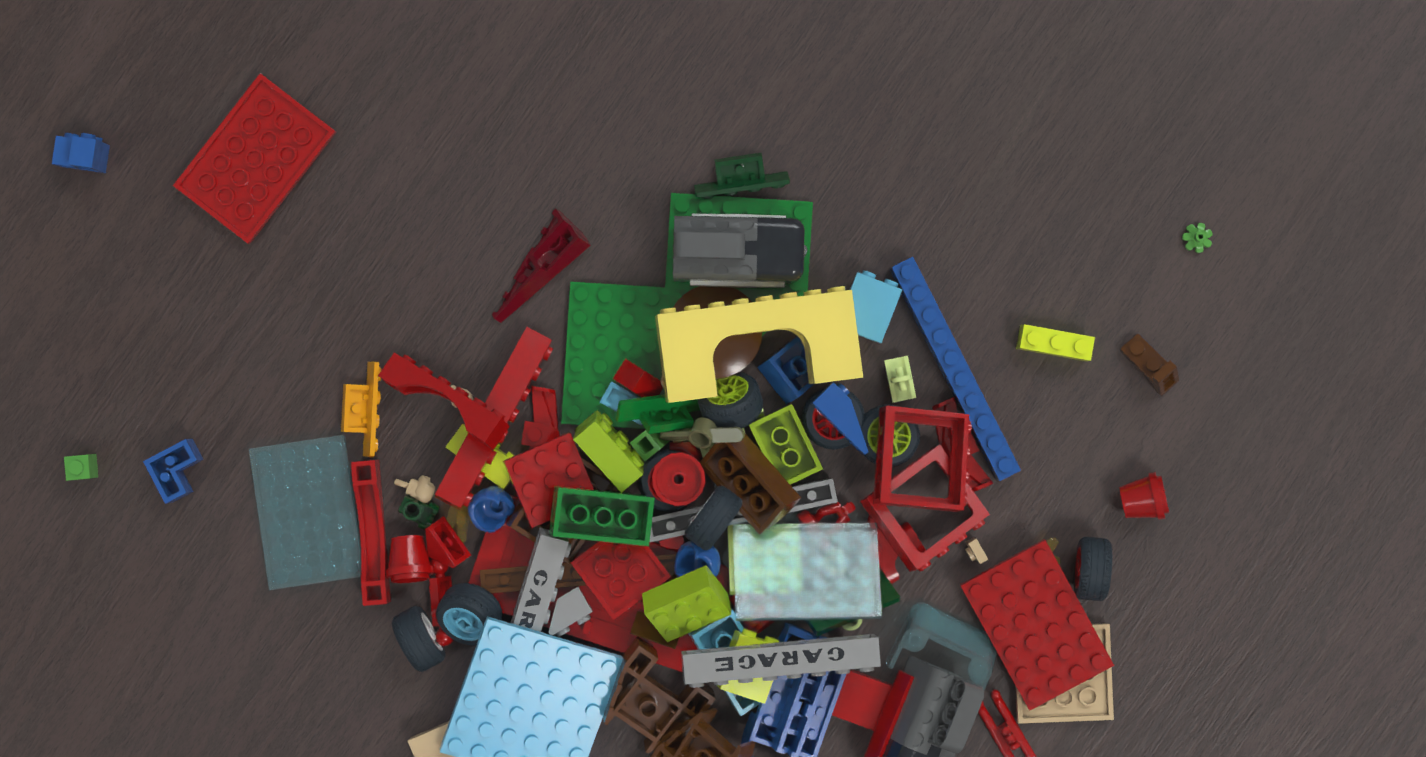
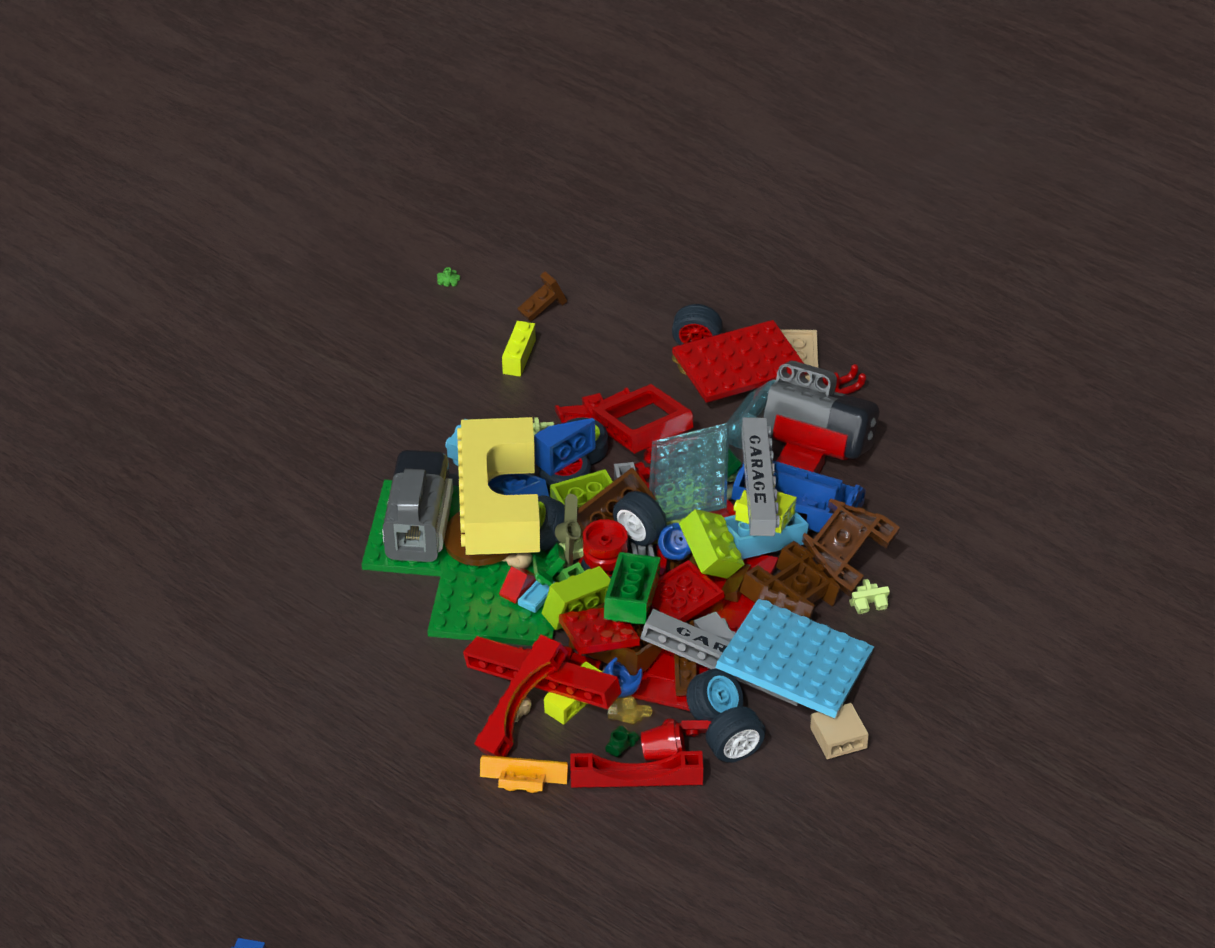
camera: 90 degrees left, 45 degrees down
blue brick [143,439,204,504] -> none
red plate [173,73,337,244] -> none
clear light blue plate [249,435,361,590] -> none
tan piece [394,475,435,503] -> none
red slope [425,516,471,568] -> none
dark red wedge [492,208,591,323] -> none
dark green bracket [694,153,790,199] -> none
red piece [873,406,972,512] -> none
blue brick [889,257,1021,481] -> none
tan plate [965,537,988,564] -> none
red piece [1119,472,1169,520] -> none

